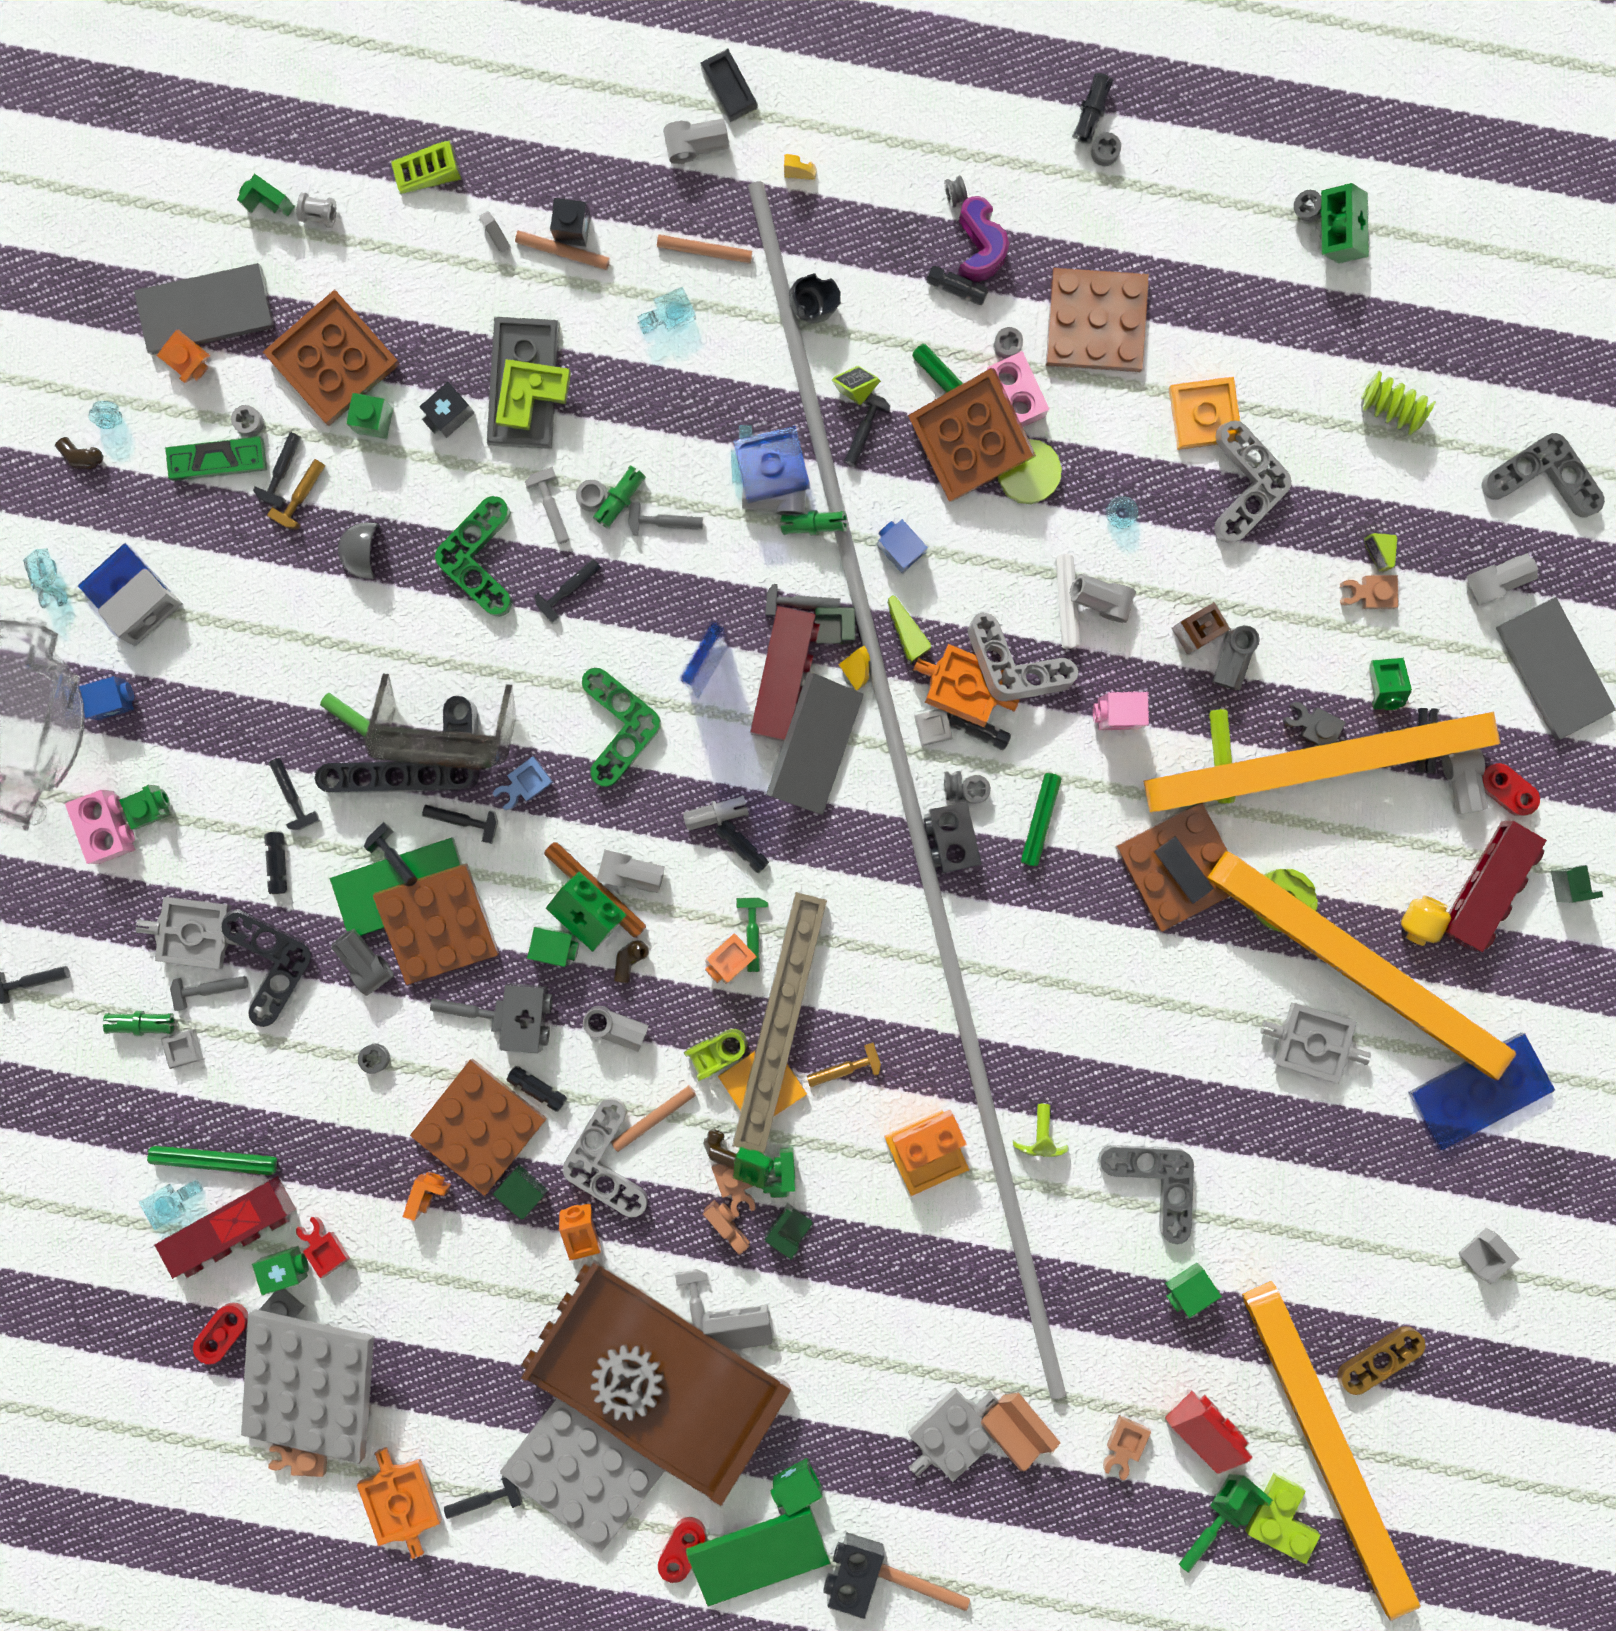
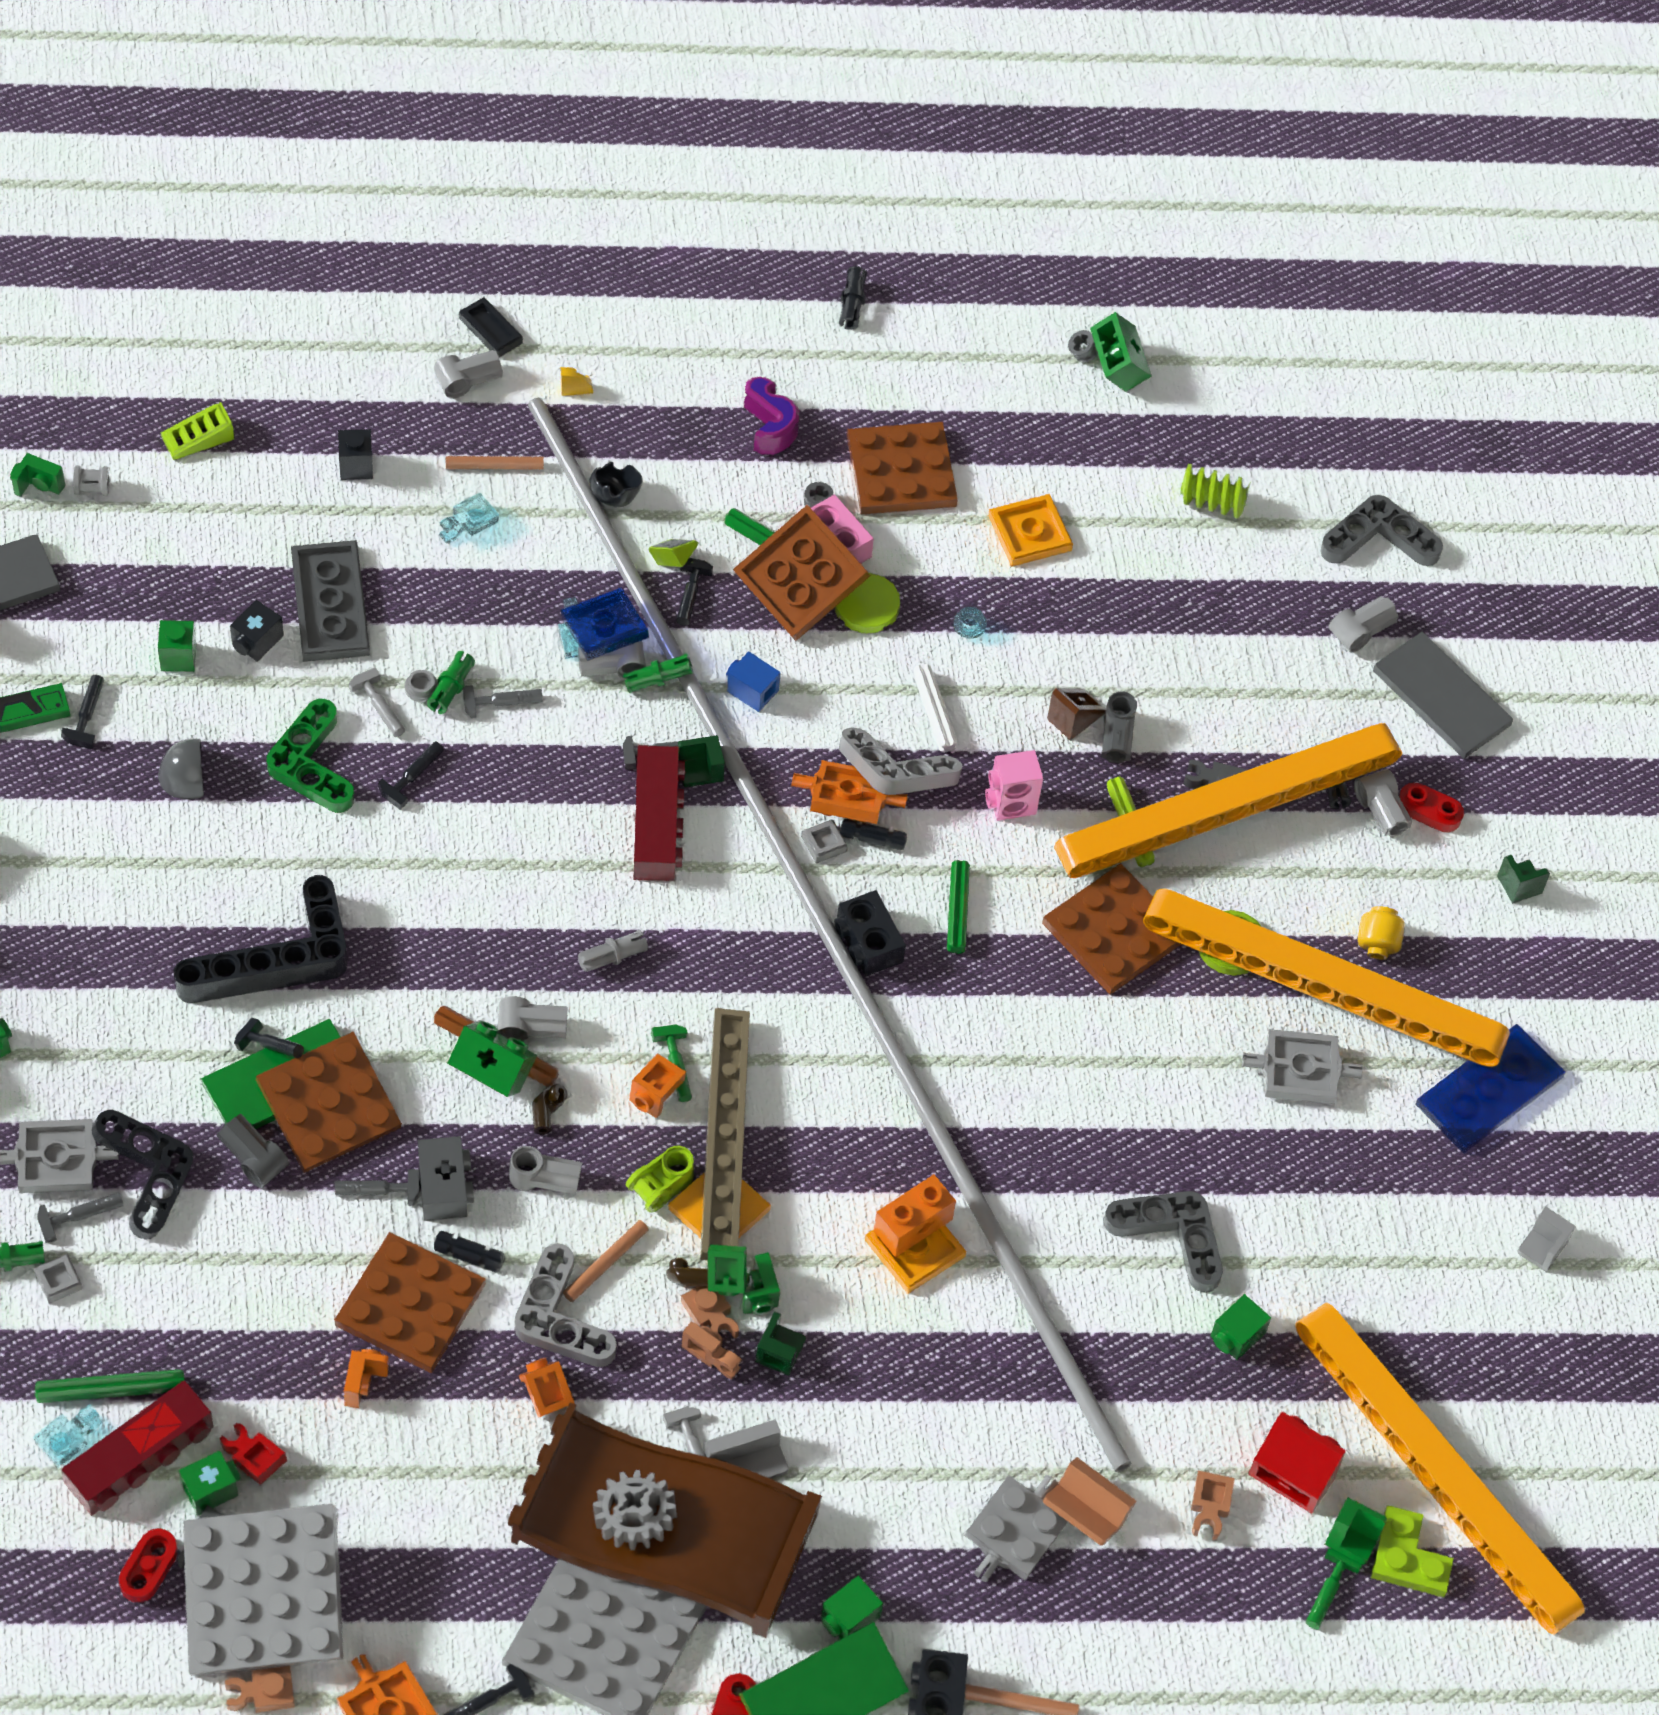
camera: 20 degrees left, 30 degrees down
light grey bush [231,405,264,437] -> none
dark orange plate [263,289,400,426] -> none
black axle [264,831,287,895] -> none
pearl gold piece [267,458,326,529] -> none
black piece [268,757,321,830] -> none
bright green piece [320,693,382,742] -> none
dark grey bush [358,1044,390,1074] -> none
clear smoke windscreen [365,673,517,769] -> none
black piece [422,804,498,844] -> none
light grey tile [479,211,511,253] -> none
medium blue plate [493,756,554,810] -> none
dark green panel [493,1165,548,1219] -> none
lime plate [496,359,571,430] -> none
nougat piece [515,230,610,270] -> none
green brick [527,926,579,967] -> none
green beam [582,667,661,787] -> none
clear blue tile [679,622,730,699] -> none
black axle [715,820,769,873] -> none
dark grey tile [766,672,864,815] -> none
pearl gold piece [806,1043,881,1088] -> none
yellow tile [838,645,870,691] -> none
lime slope [887,595,931,664] -> none
black axle [926,265,988,305] -> none
dark grey bush [944,175,968,209] -> none
dark grey bush [944,771,963,800] -> none
bush [962,775,991,804] -> none
lime plant [1013,1104,1069,1157] -> none
light grey piece [1069,574,1136,623] -> none
dark grey bush [1091,132,1122,167] -> none
black piece [1154,836,1214,904] -> none
light grey beam [1214,420,1292,543] -> none
pearl gold beam [1337,1326,1426,1395] -> none
nougat plate [1340,575,1398,609] -> none
lime slope [1364,533,1397,572] -> none
green bracket [1369,658,1412,711] -> none
dark red brick [1443,820,1547,952] -> none

